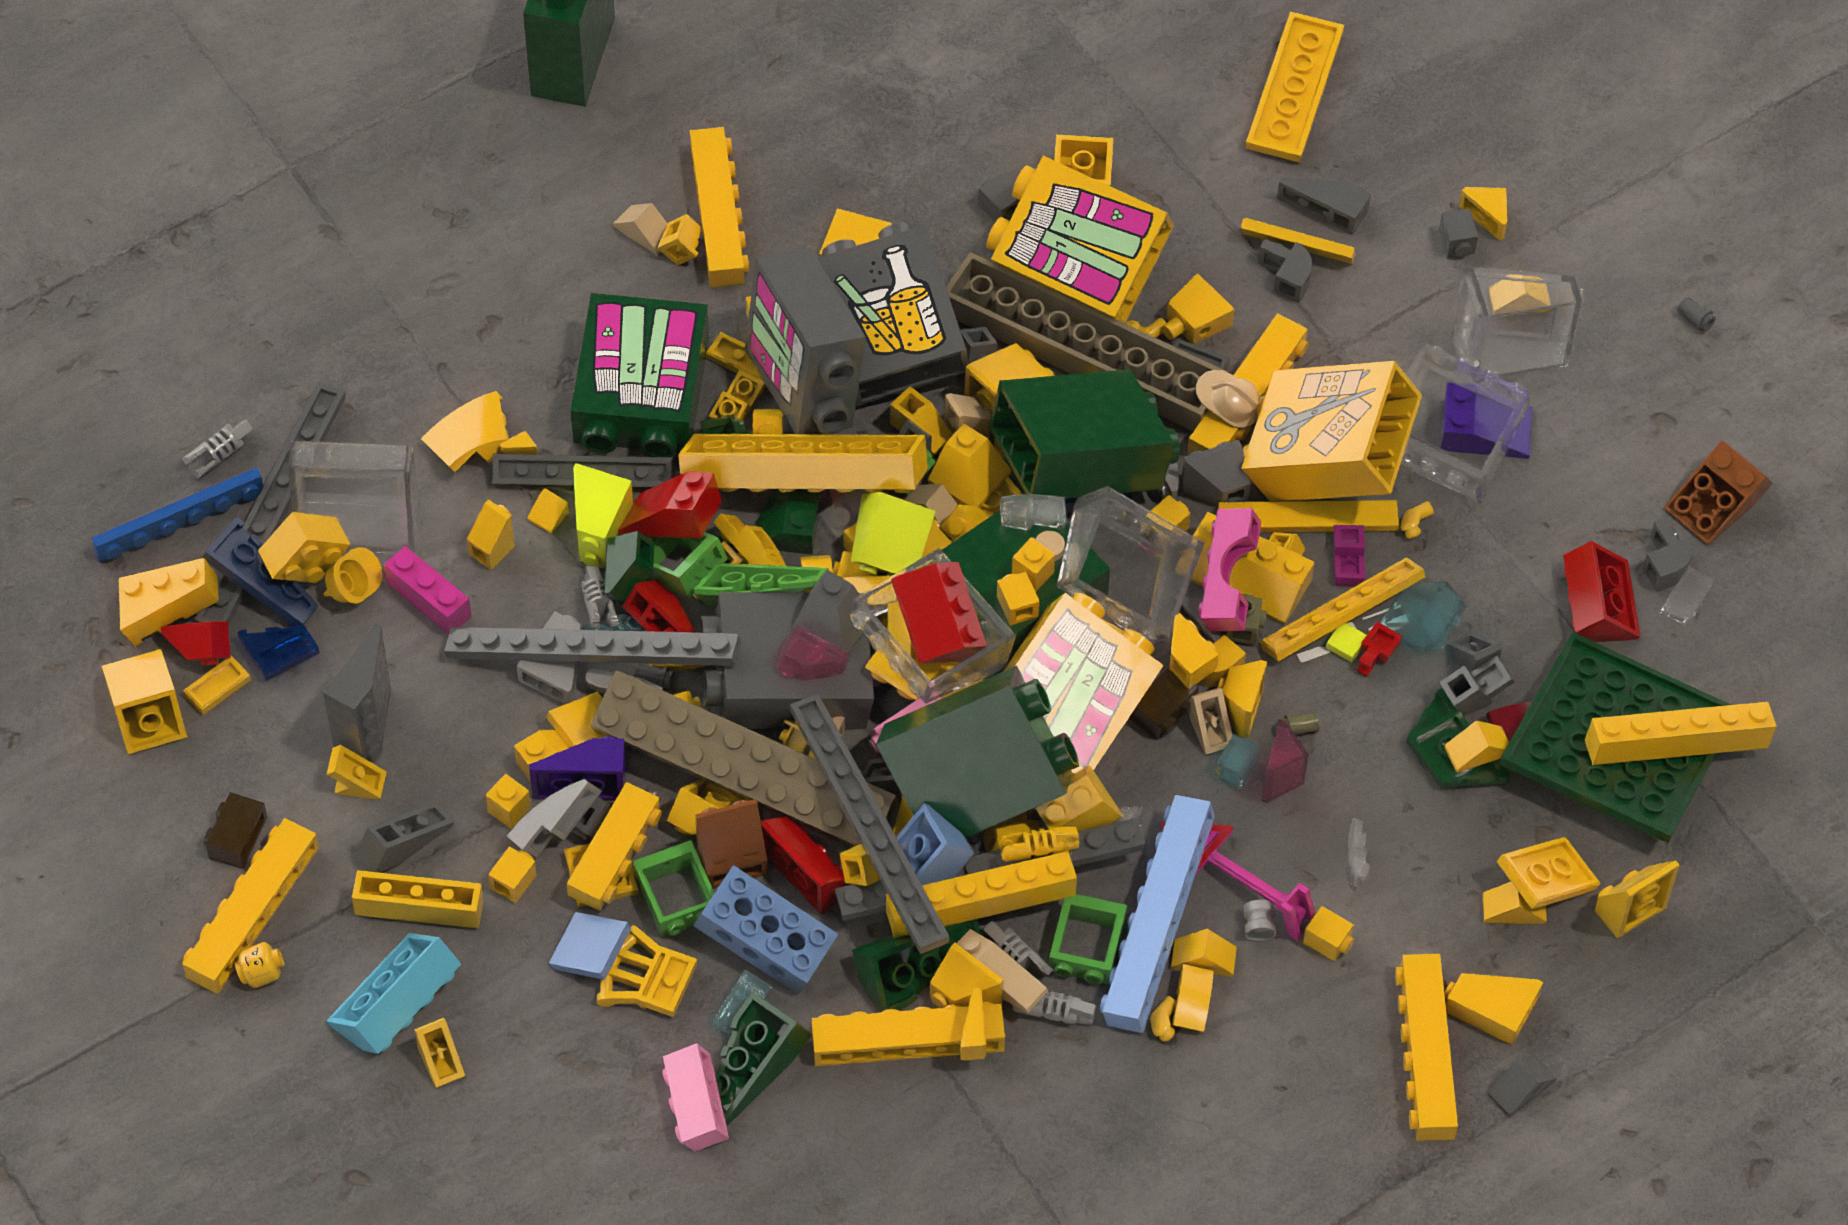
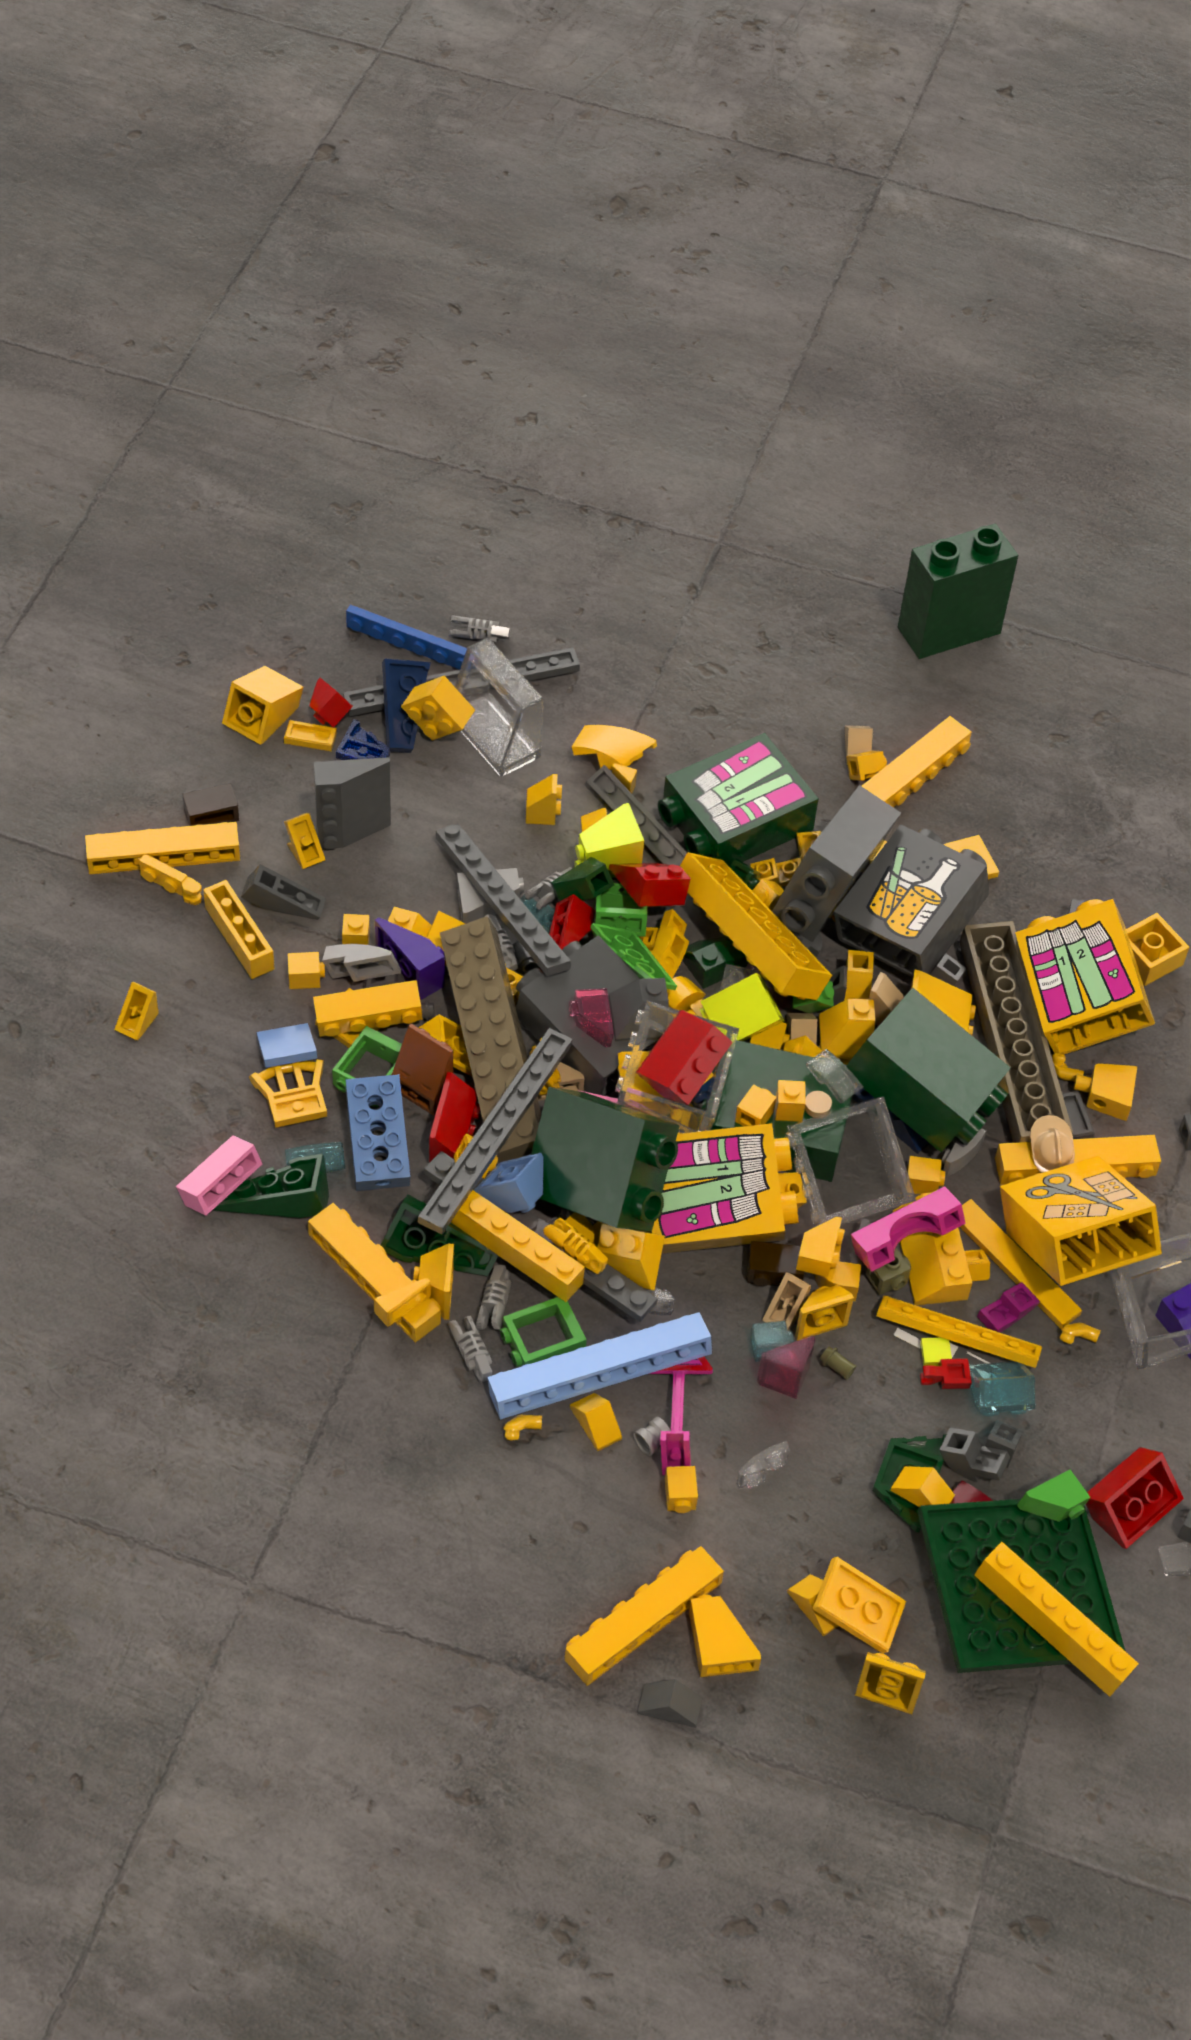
camera: 50 degrees right, 5 degrees down
yellow wedge [119,558,219,647] -> none
yellow head [235,942,285,988] -> none
yellow piece [323,547,383,604] -> none
medium azure slope [326,933,461,1054] -> none
dark pink brick [384,546,472,635] -> none
tan slope [957,929,1048,1013] -> none
yellow slope [1172,964,1214,1032] -> none
dark grey slope [1180,440,1251,507] -> none
none -> yellow hinge [139,854,202,906]
none -> bright green slope [1017,1469,1090,1522]

